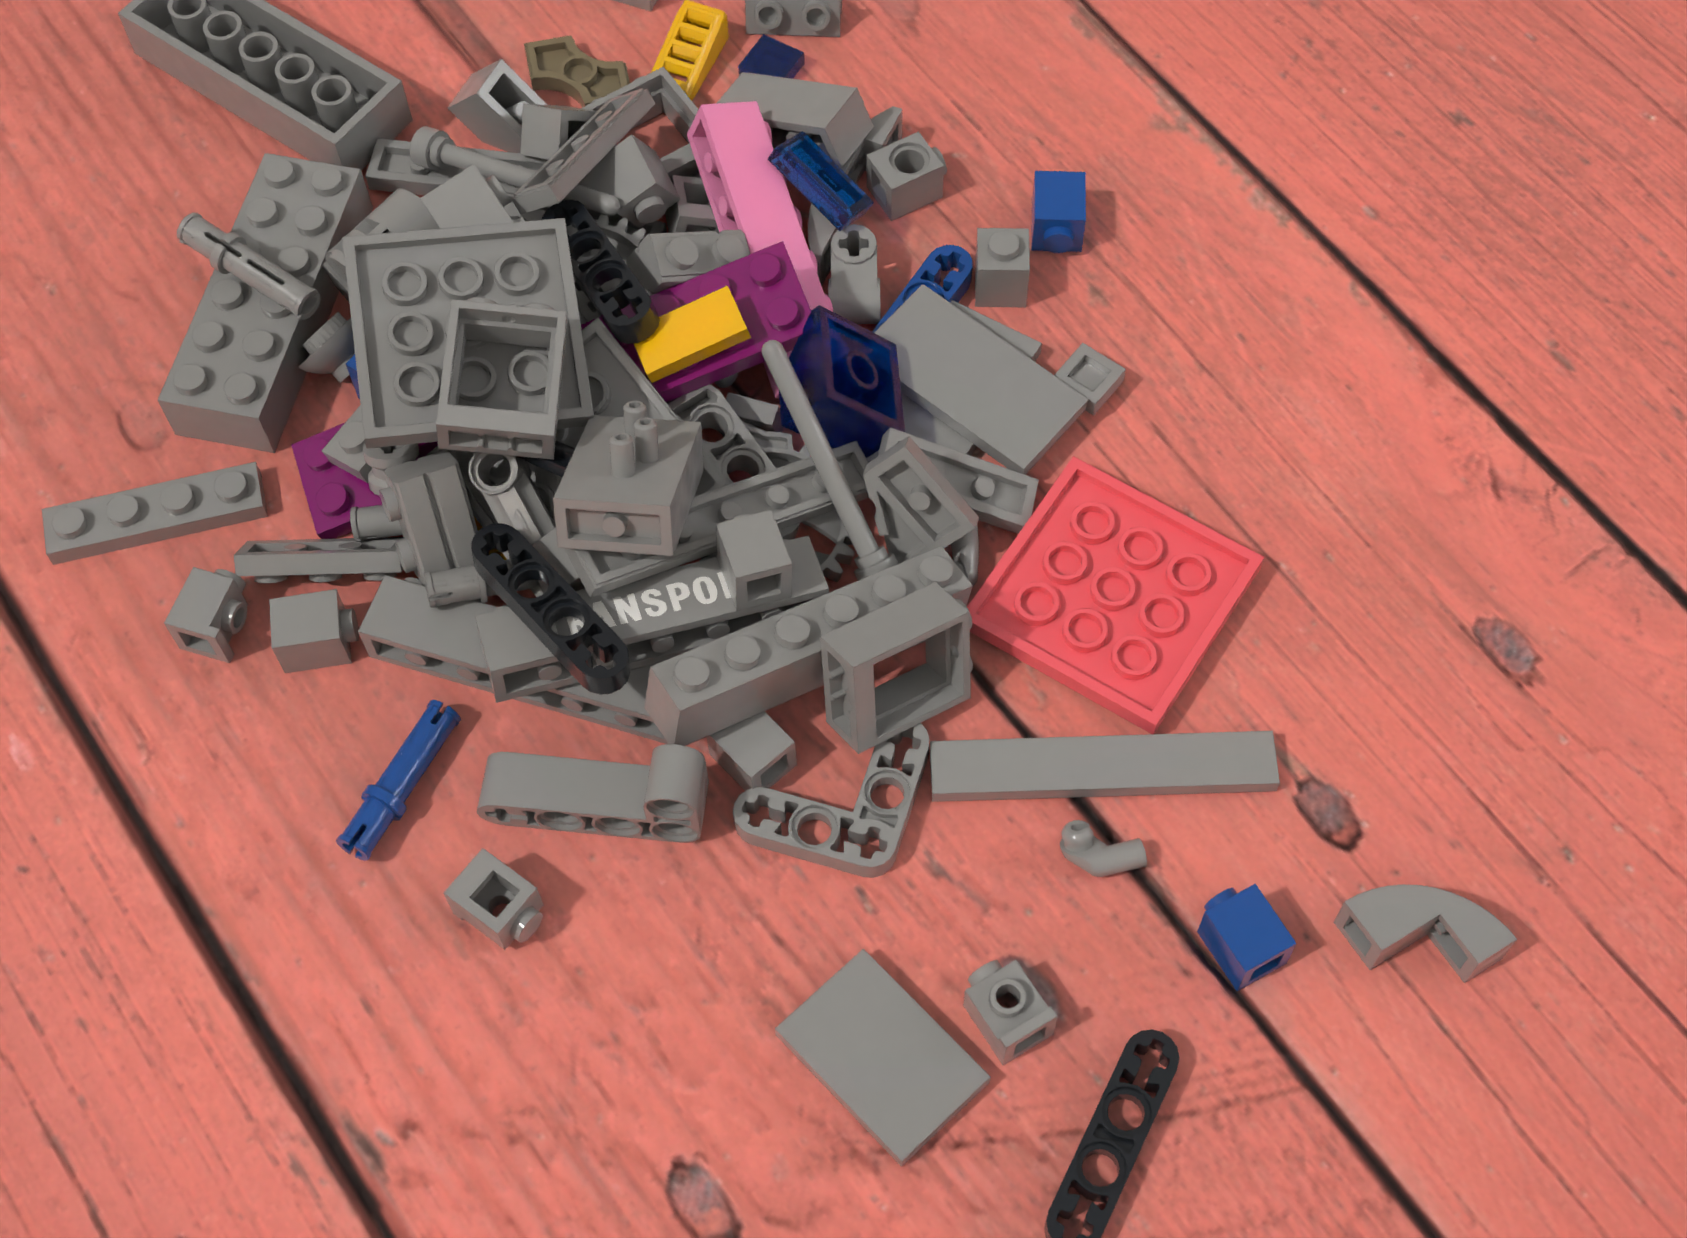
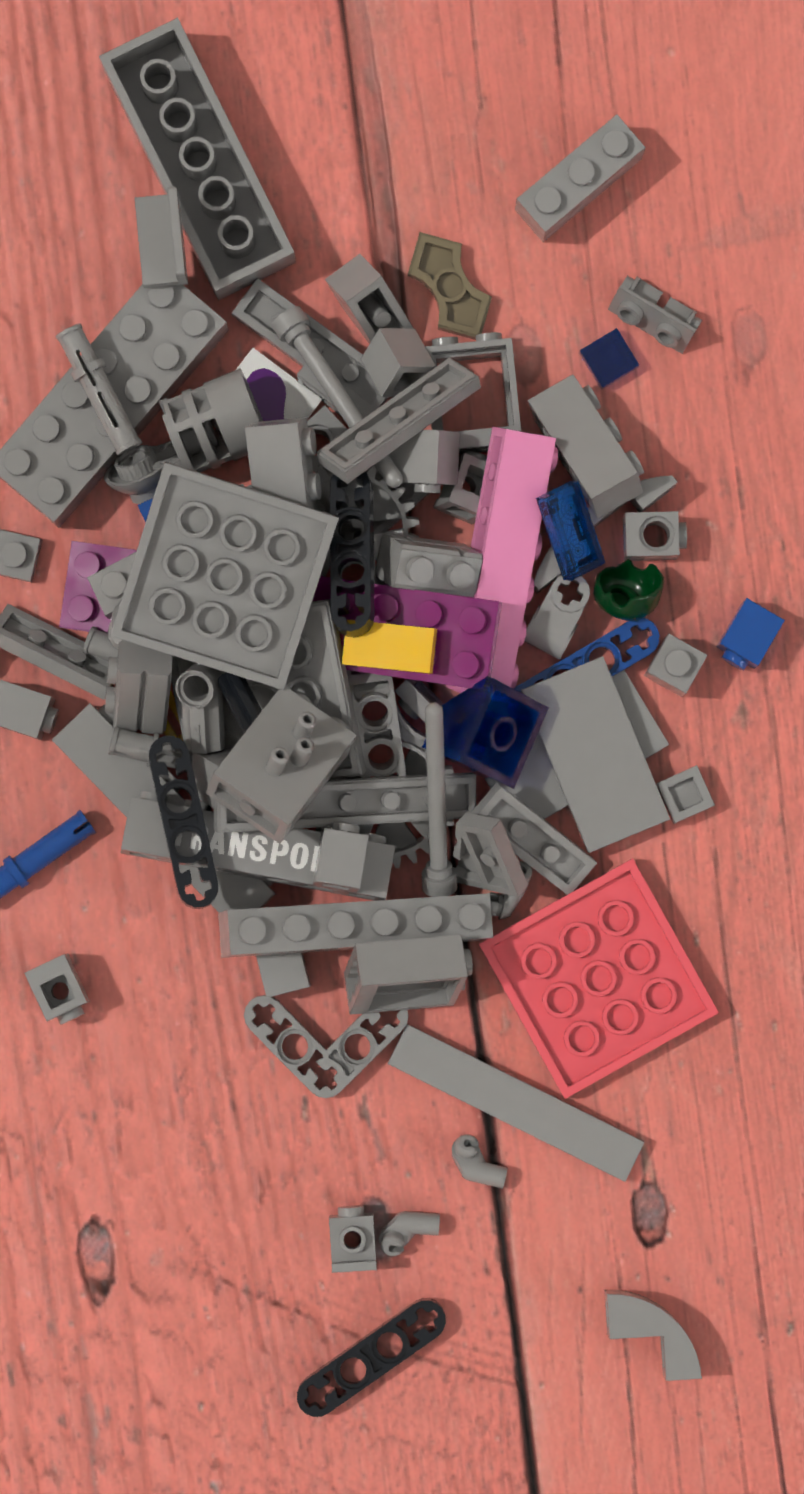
camera: 25 degrees right, 25 degrees up
light grey window [436,297,567,460] -> none
light grey beam [477,744,709,843] -> none
yellow slope [651,0,729,101] -> none
light grey tile [775,949,991,1167] -> none
blue brick [1197,884,1297,991] -> none
none -> light grey panel [134,187,188,288]
none -> light grey arm [379,1211,440,1257]
none -> dark green hair [593,559,664,621]

